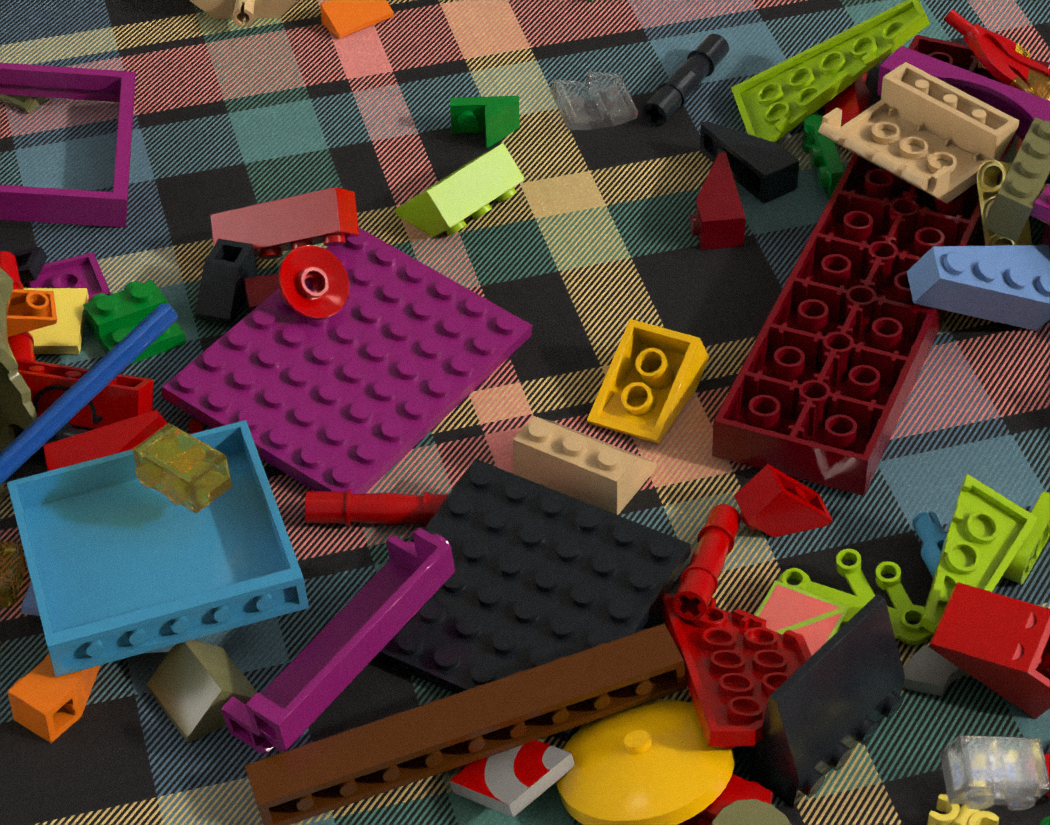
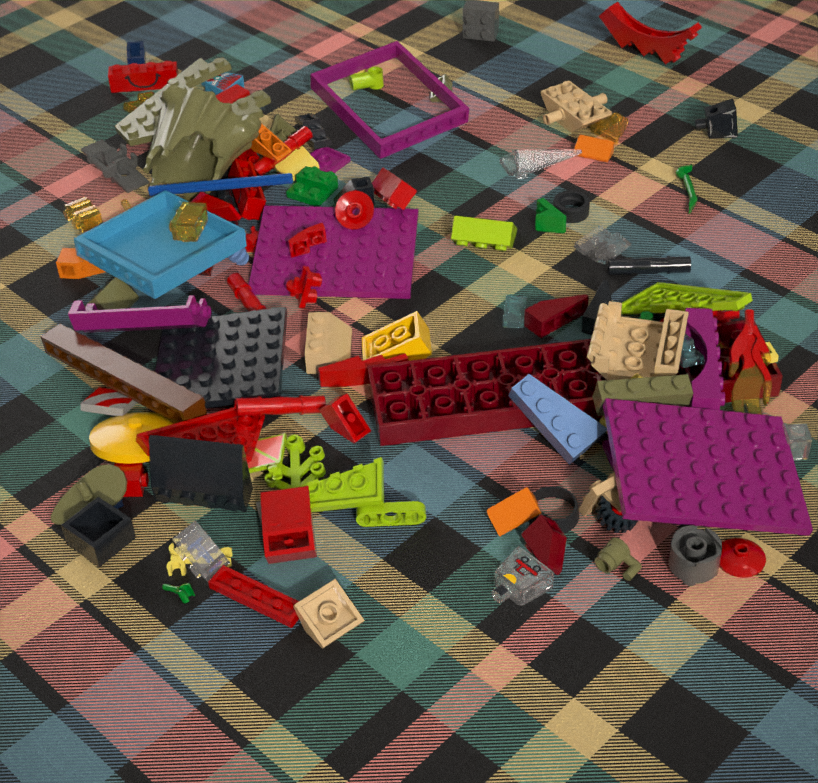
camera: 60 degrees right, 0 degrees up
none -> red hips [286,266,322,308]
none -> red slope [288,222,327,258]
none -> red slope [318,353,409,387]
none -> clear wedge [499,150,582,179]
none -> clear light blue tile [503,295,527,328]
none -> black tyre [553,190,590,223]

